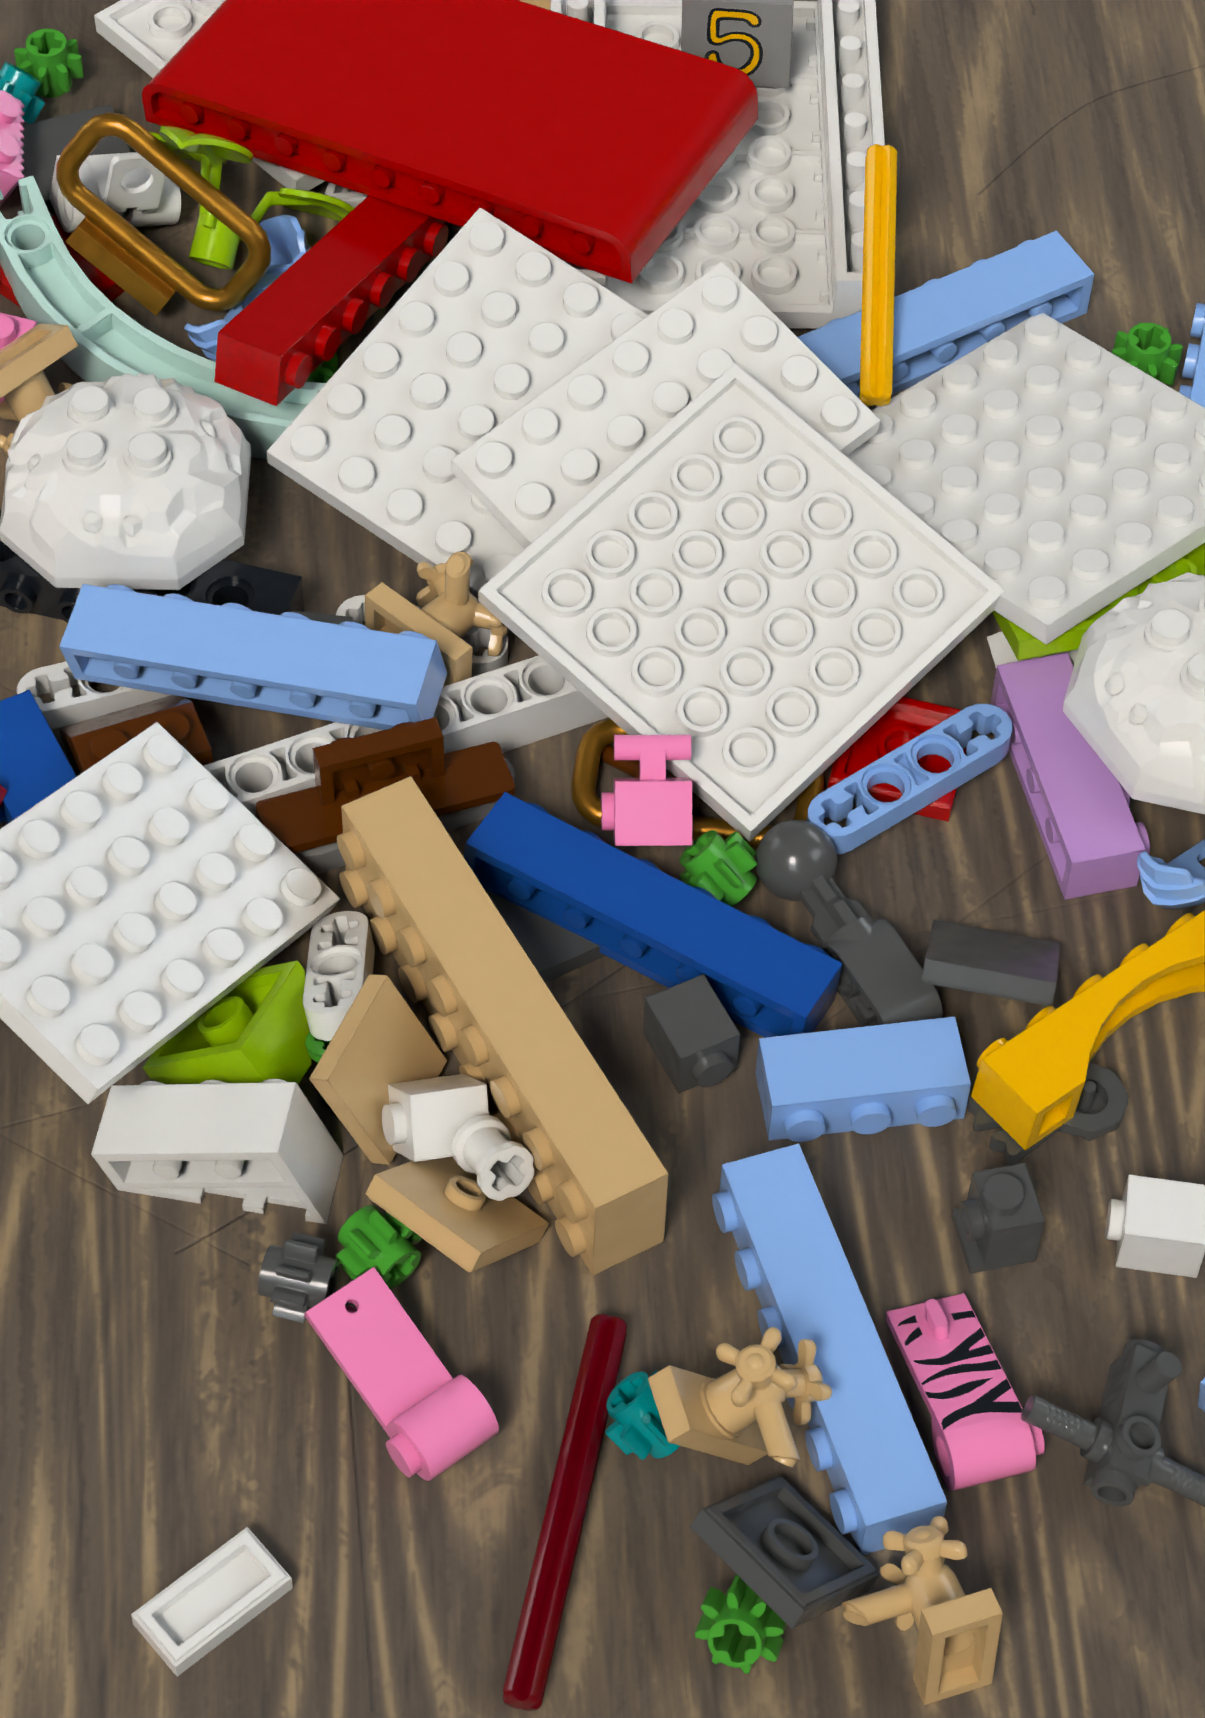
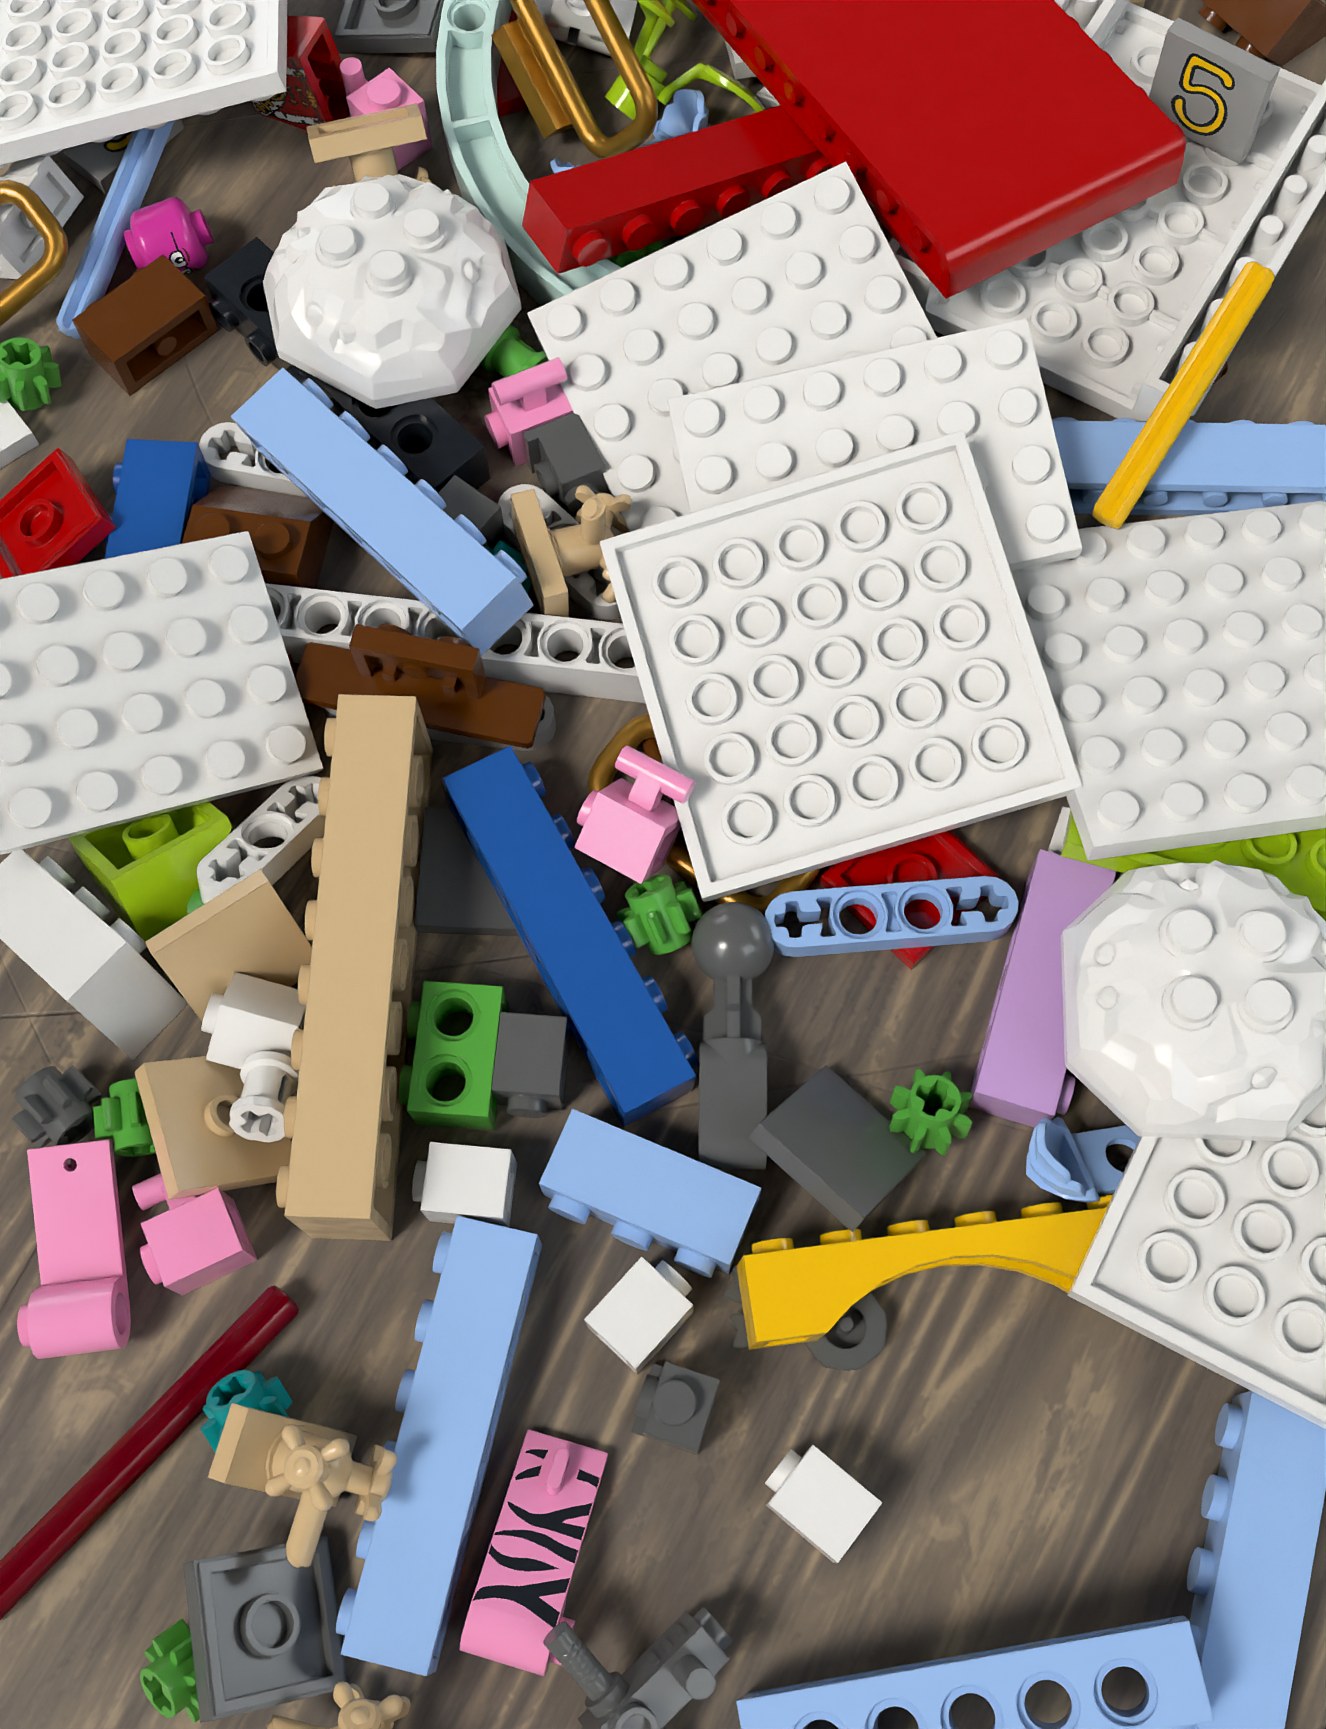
camera: 35 degrees right, 15 degrees up
none -> bright pink brick [132,1173,258,1295]
none -> bright green brick [399,981,509,1131]
none -> white brick [412,1142,517,1228]
none -> bright green bush [480,324,549,378]
none -> bright pink brick [484,357,573,466]
none -> dark grey brick [523,412,608,514]
none -> white brick [584,1257,693,1375]
none -> bright green gear [889,1068,973,1156]

